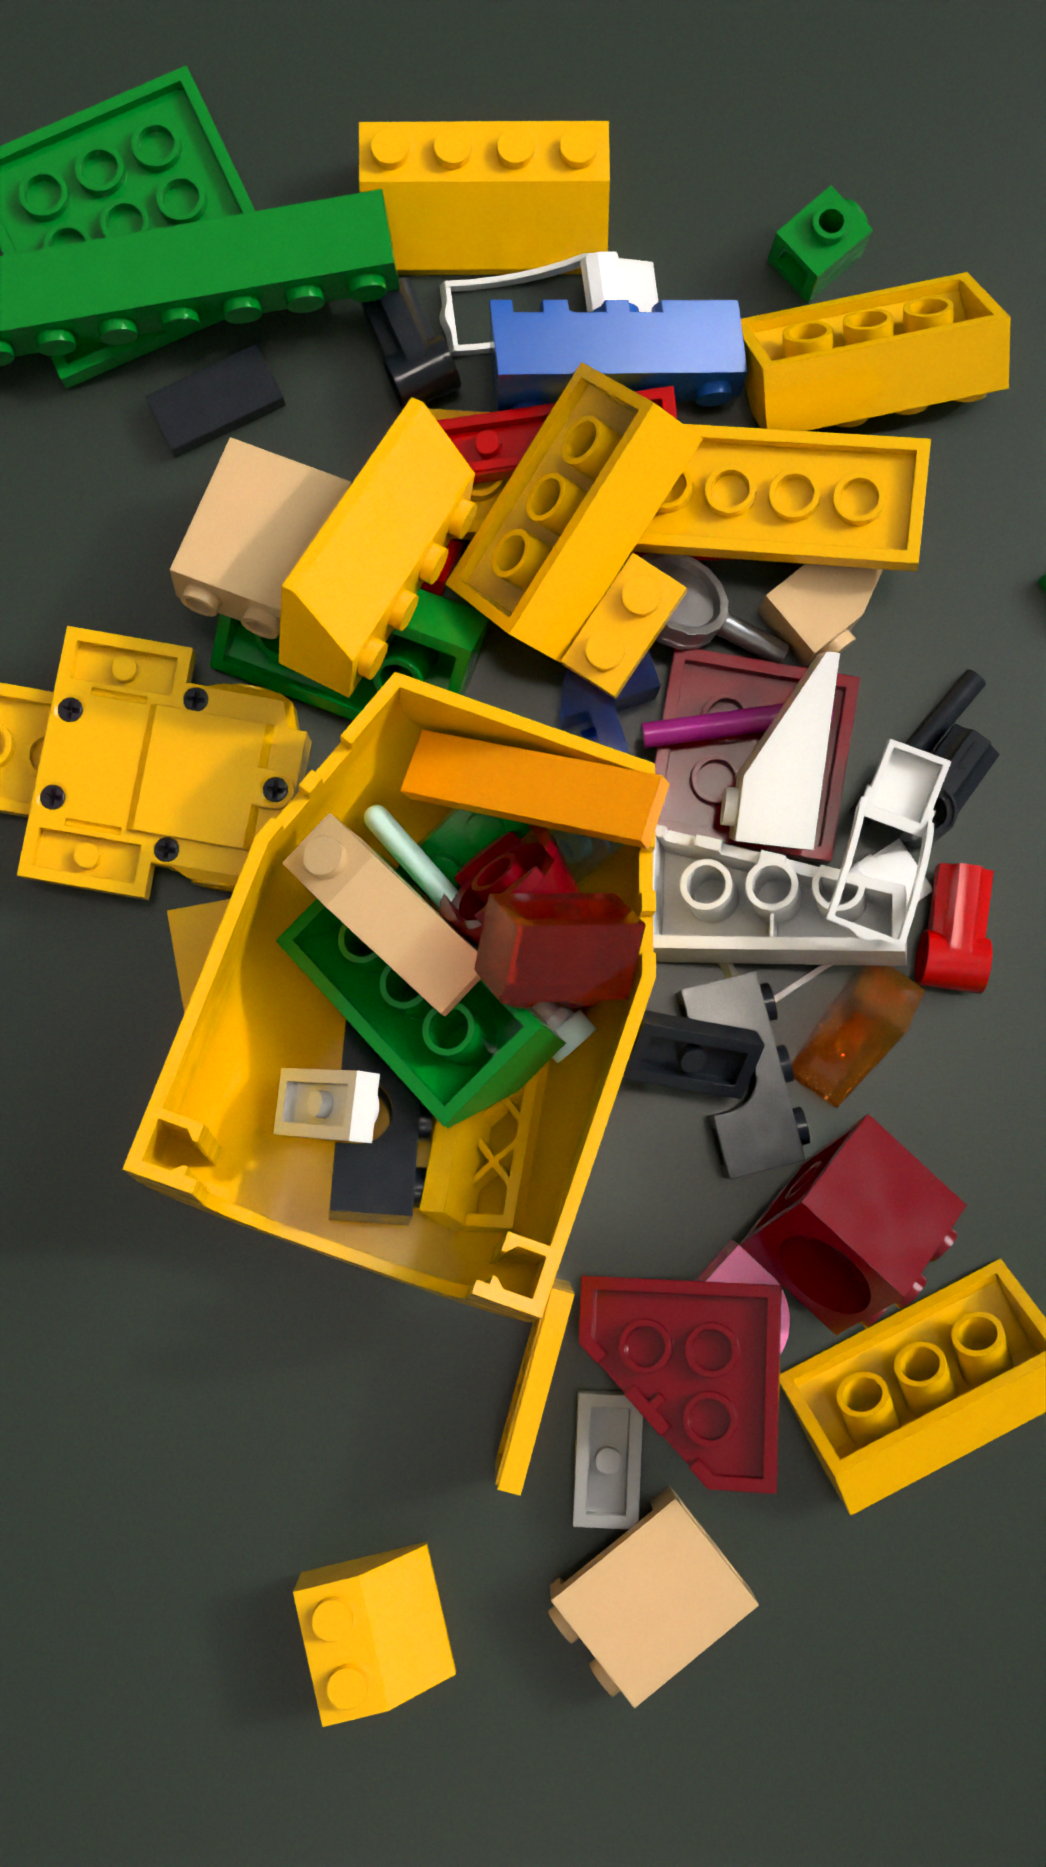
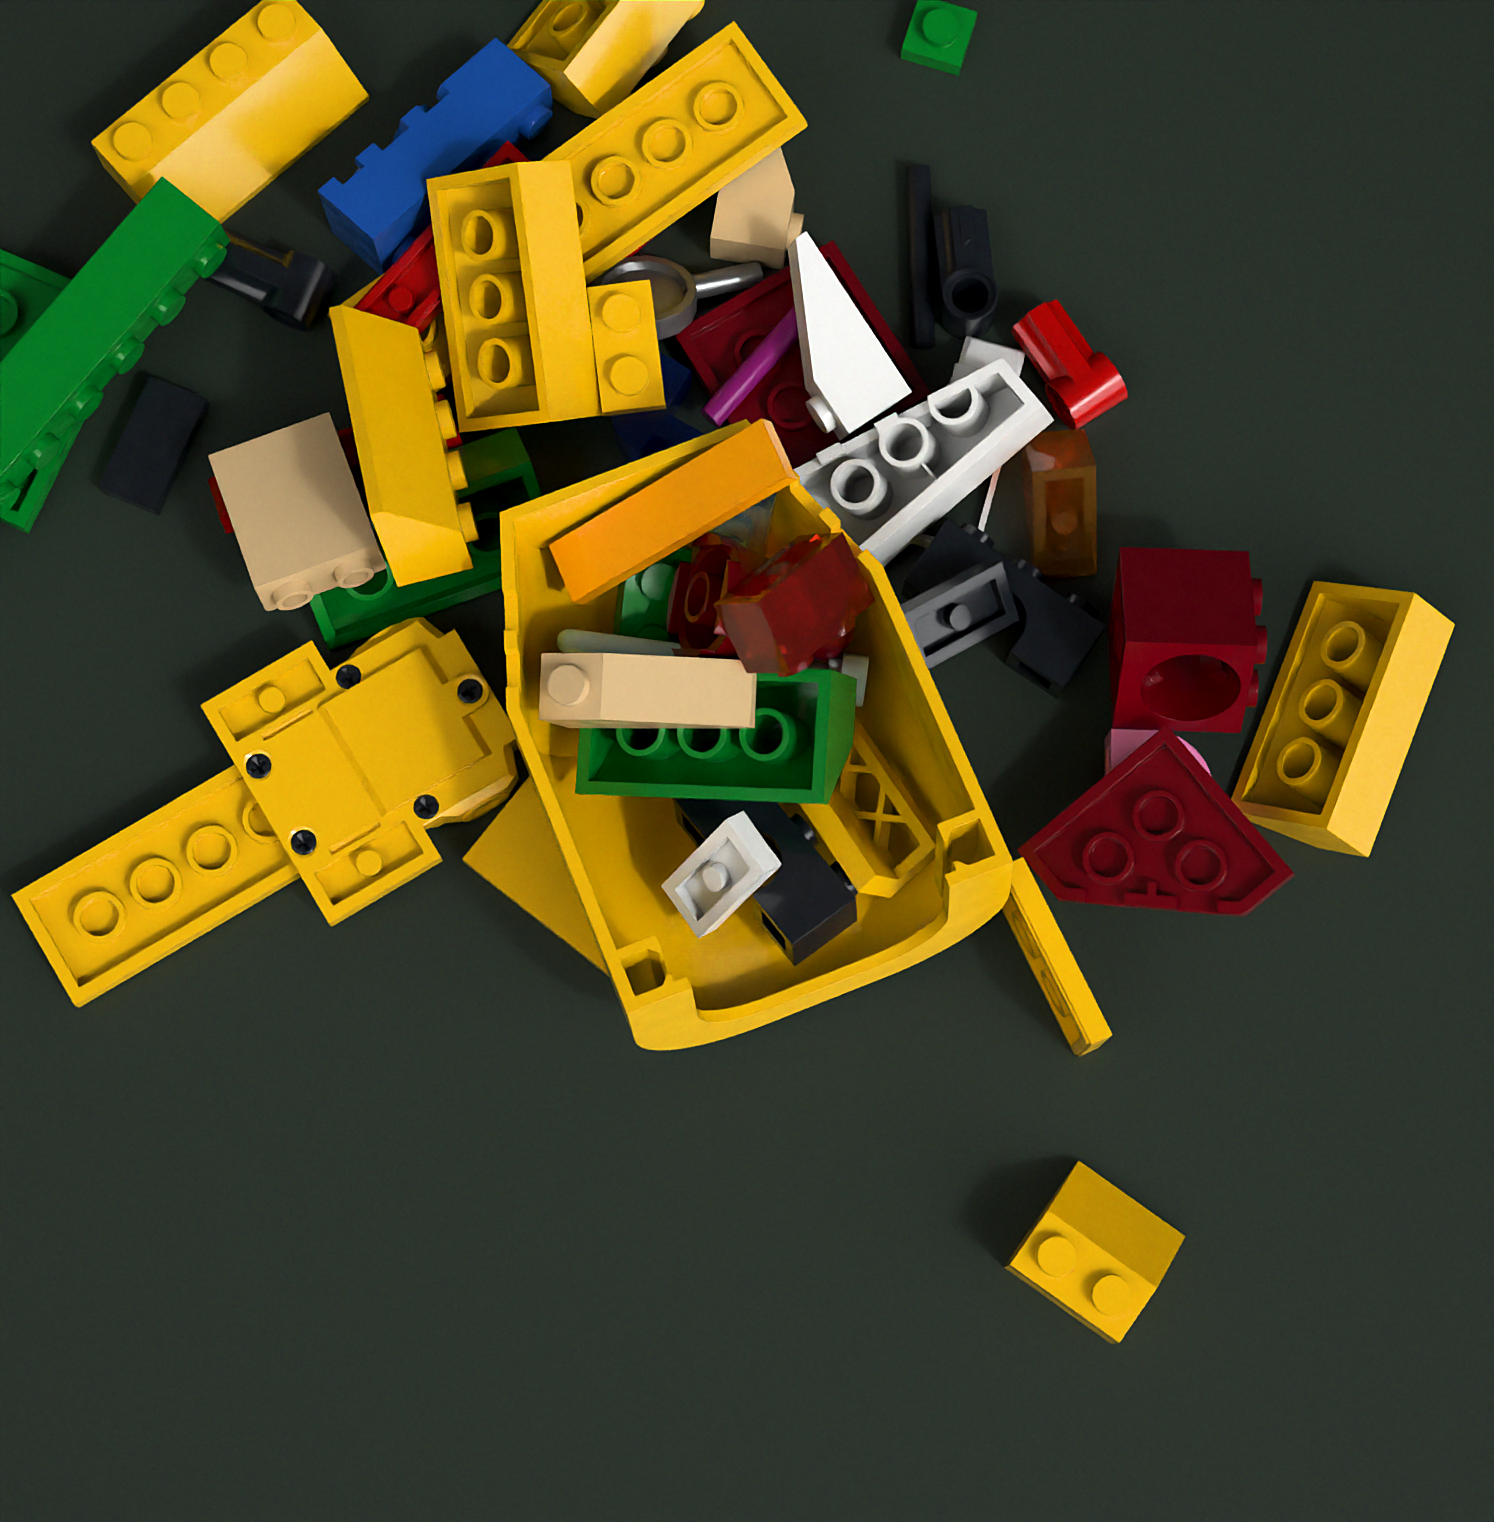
camera: 35 degrees left, 5 degrees down
white piece [439,252,659,356] -> none
tan panel [548,1485,759,1708] -> none
light grey plate [572,1390,643,1529] -> none
white piece [825,739,952,948] -> none

